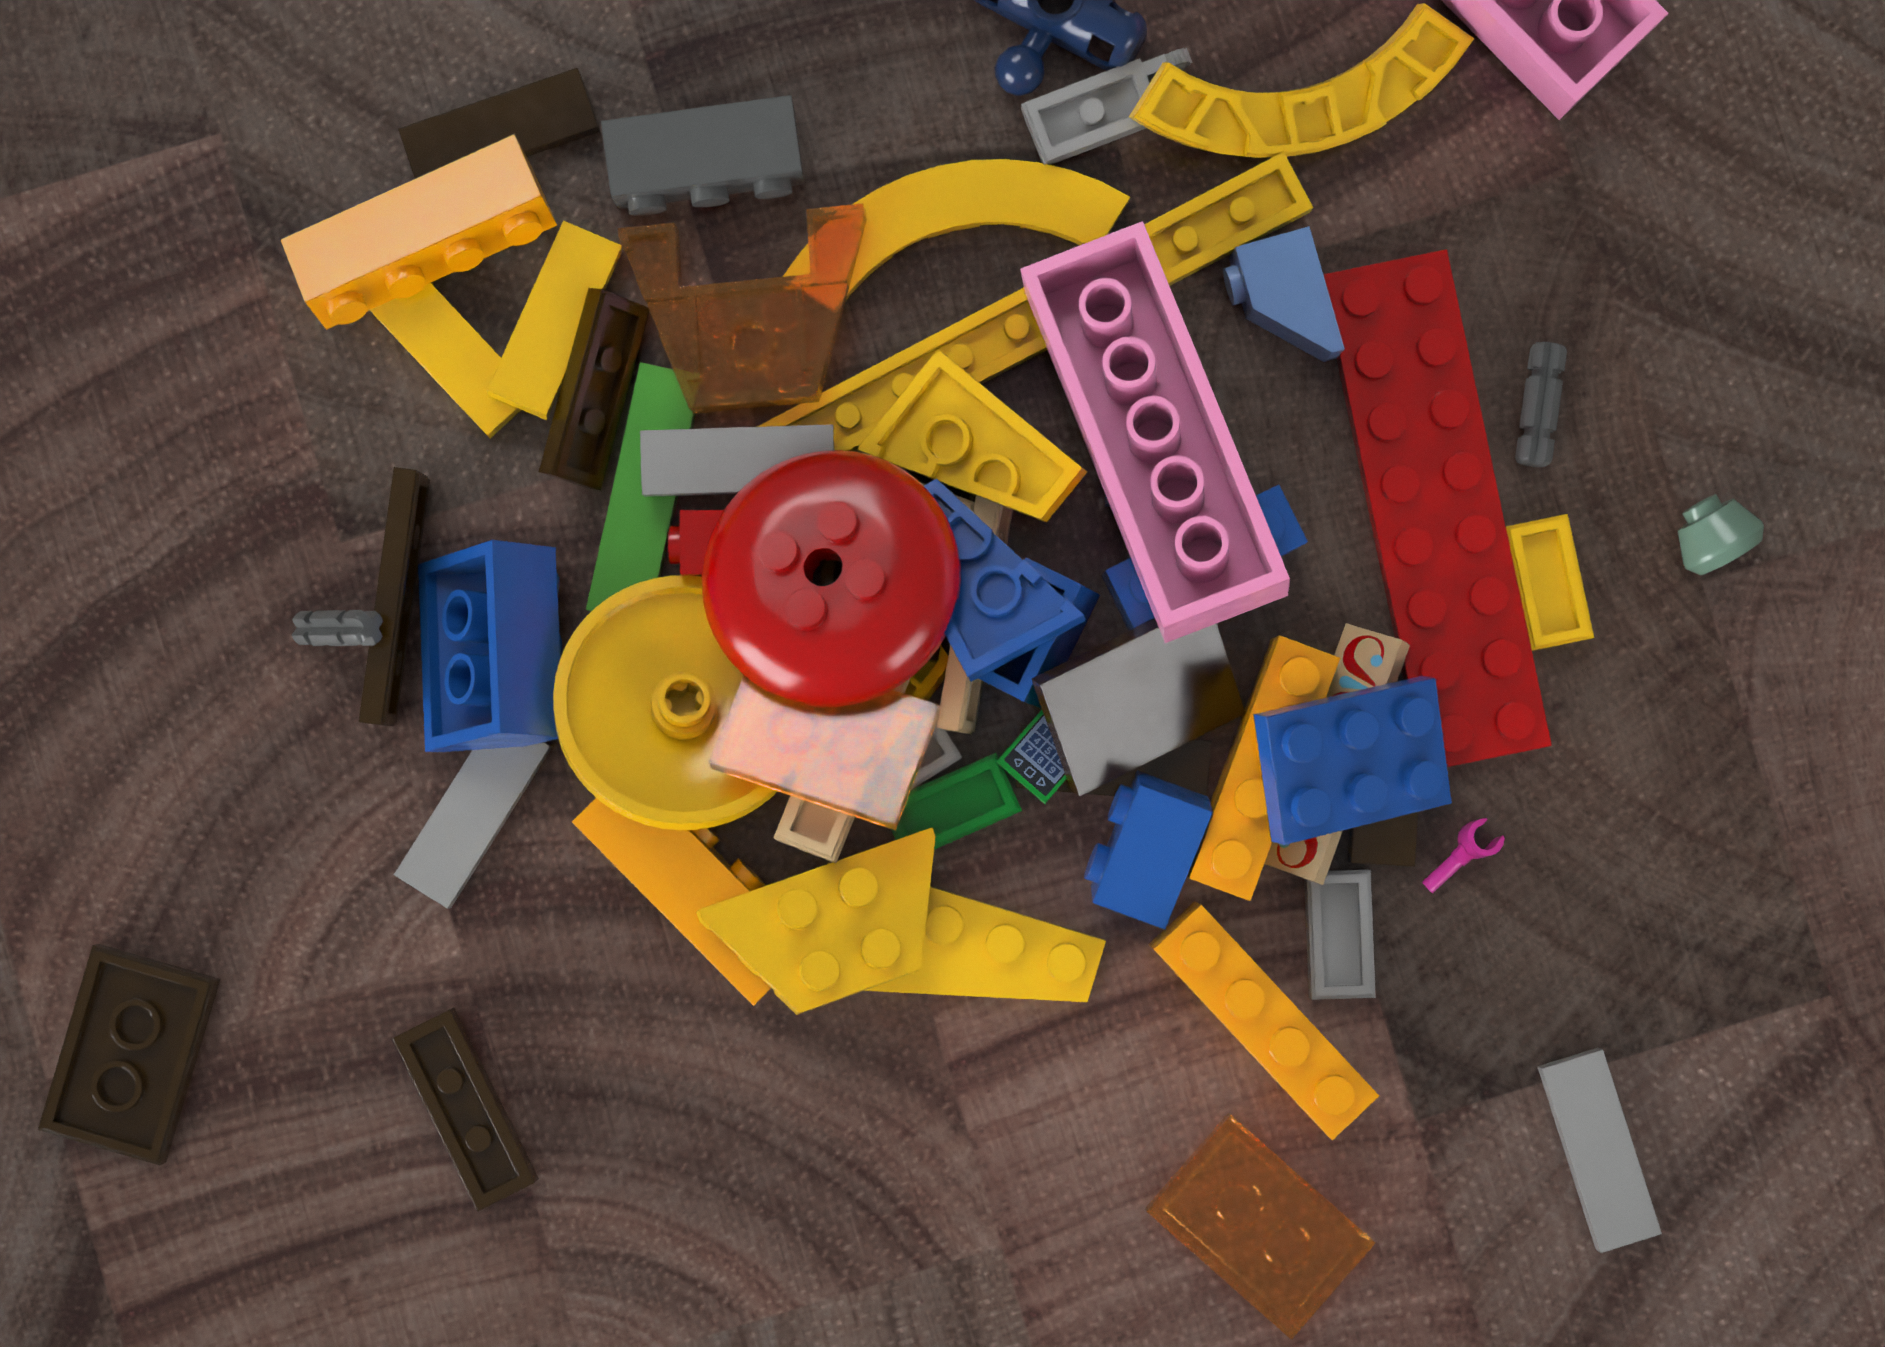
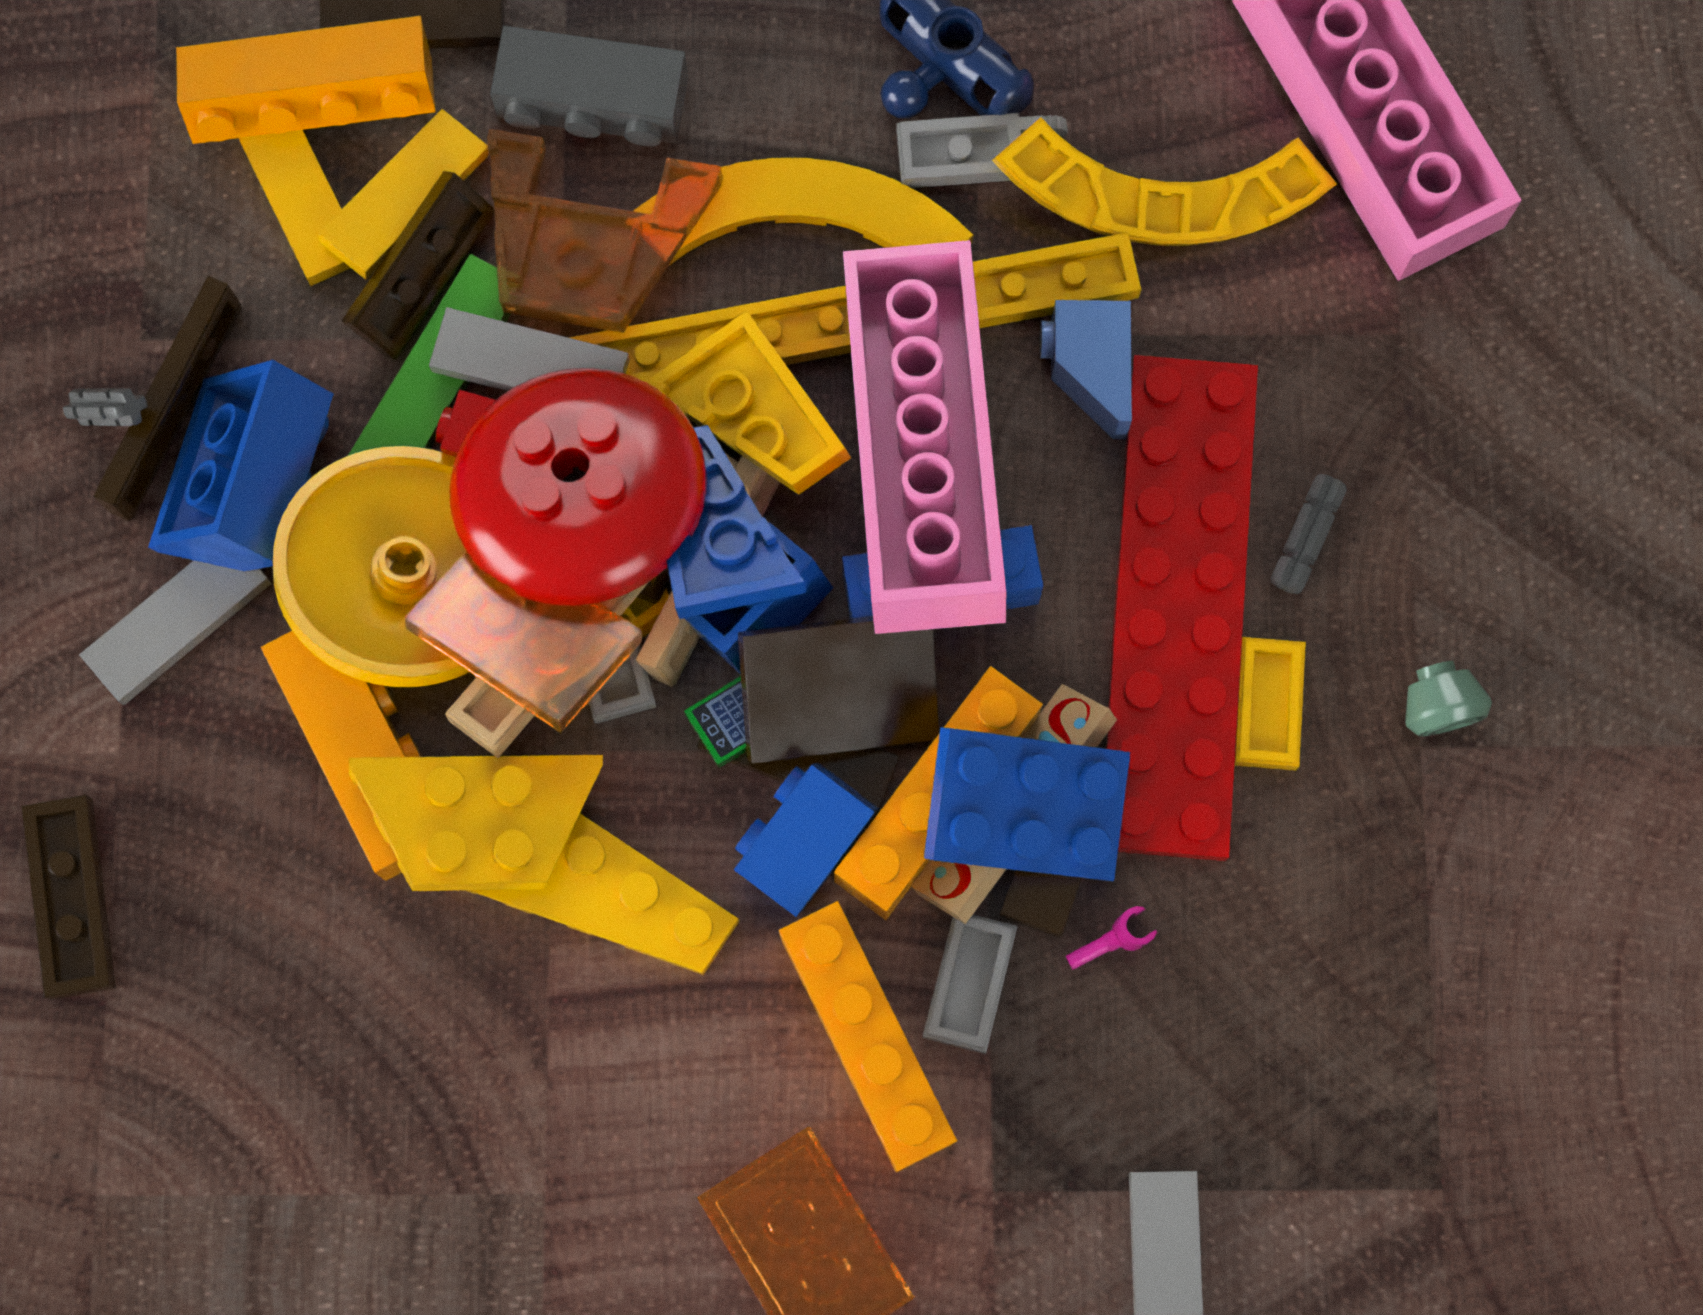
camera: 15 degrees right, 10 degrees down
green tile [880,753,1022,850] -> none

